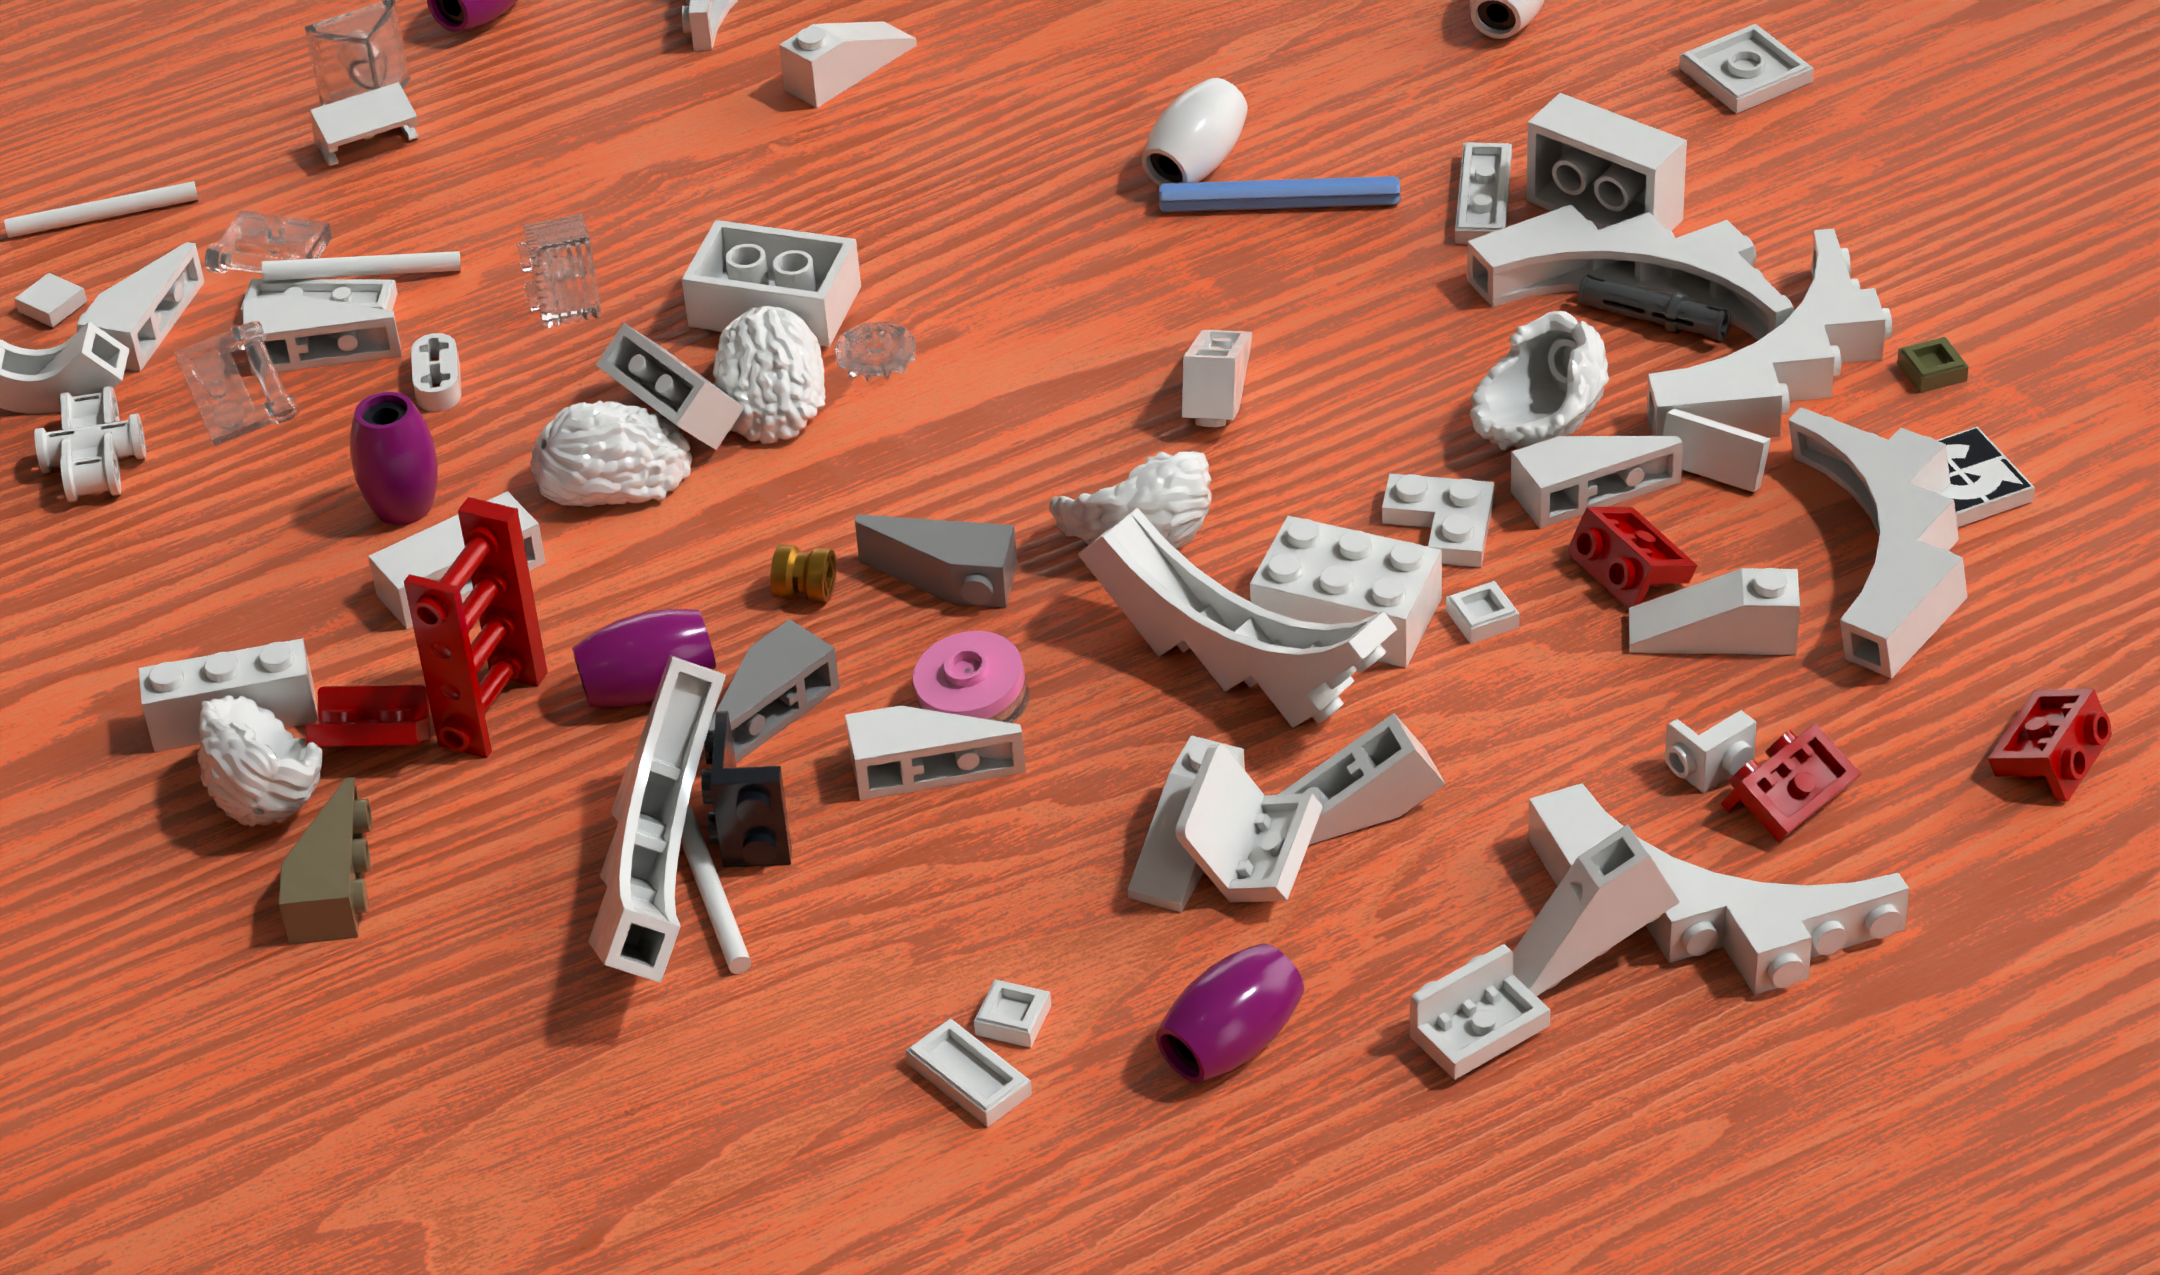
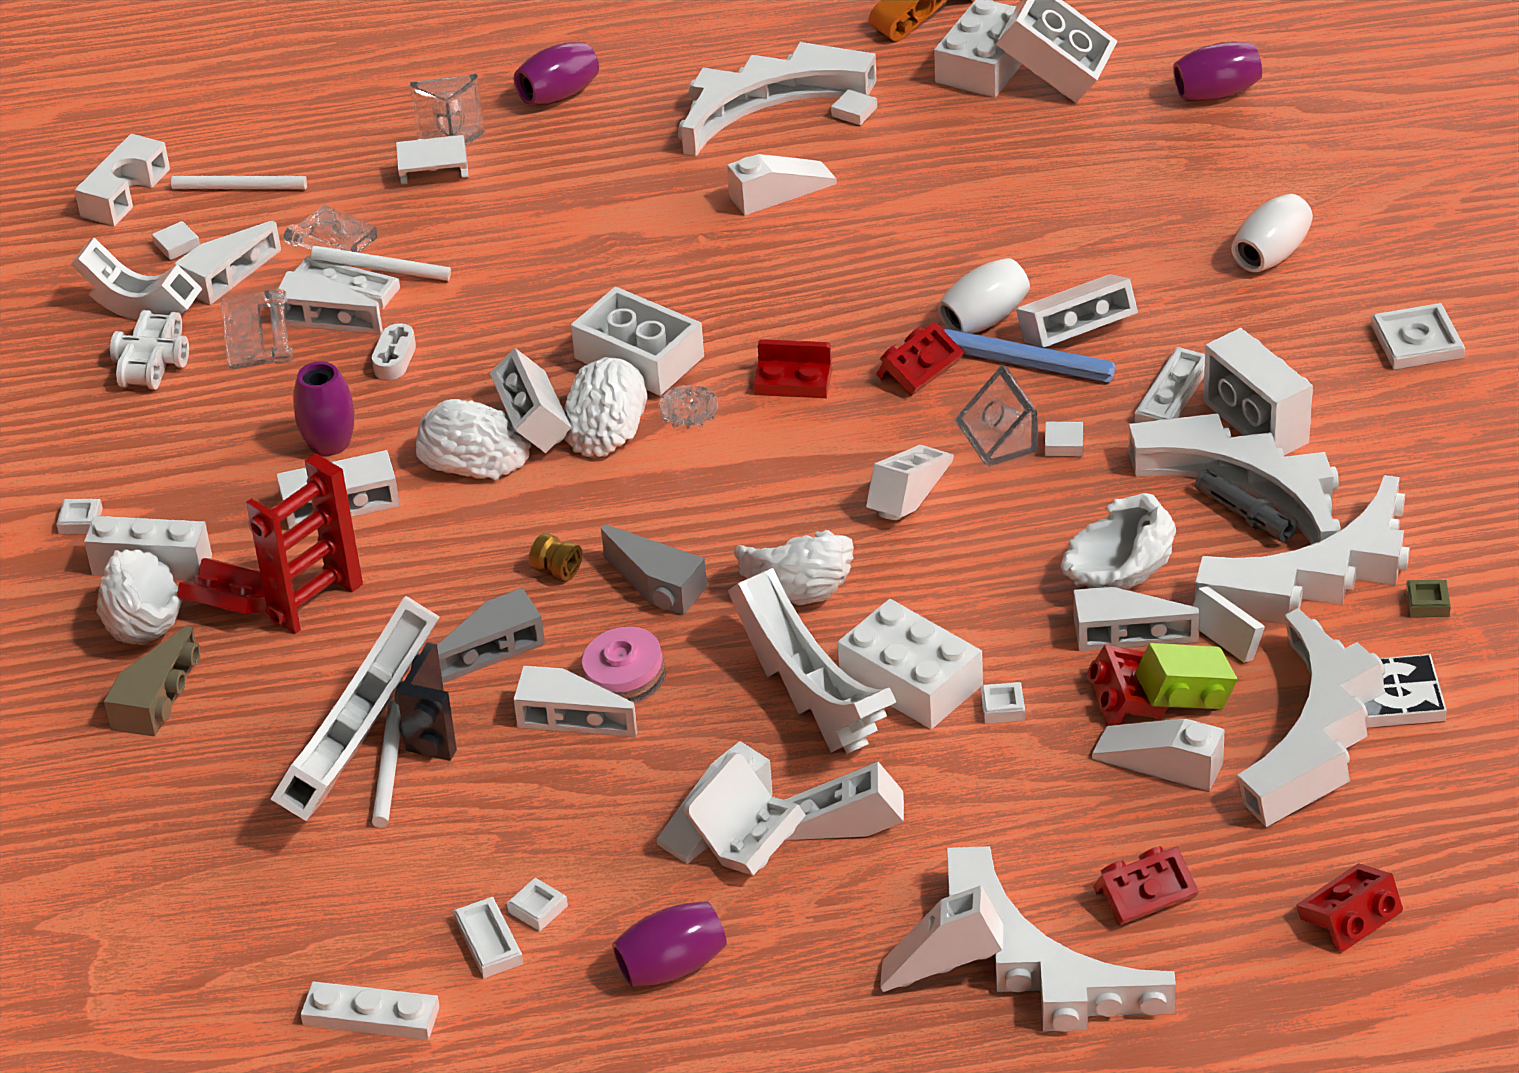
camera: 20 degrees right, 0 degrees up
clear brick [517,213,602,328] -> none
magenta piece [572,609,716,707] -> none
white plate [1382,473,1495,567] -> none
white bracket [1410,944,1550,1080] -> none
white bracket [1665,710,1757,793] -> none
none -> white tile [56,499,103,534]
none -> white plate [301,981,440,1040]
none -> red bracket [753,339,832,399]
none -> red bracket [876,322,965,396]
none -> clear slope [954,365,1038,466]
none -> white brick [1016,274,1138,348]
none -> white tile [1045,422,1083,457]
none -> lime brick [1135,643,1238,709]

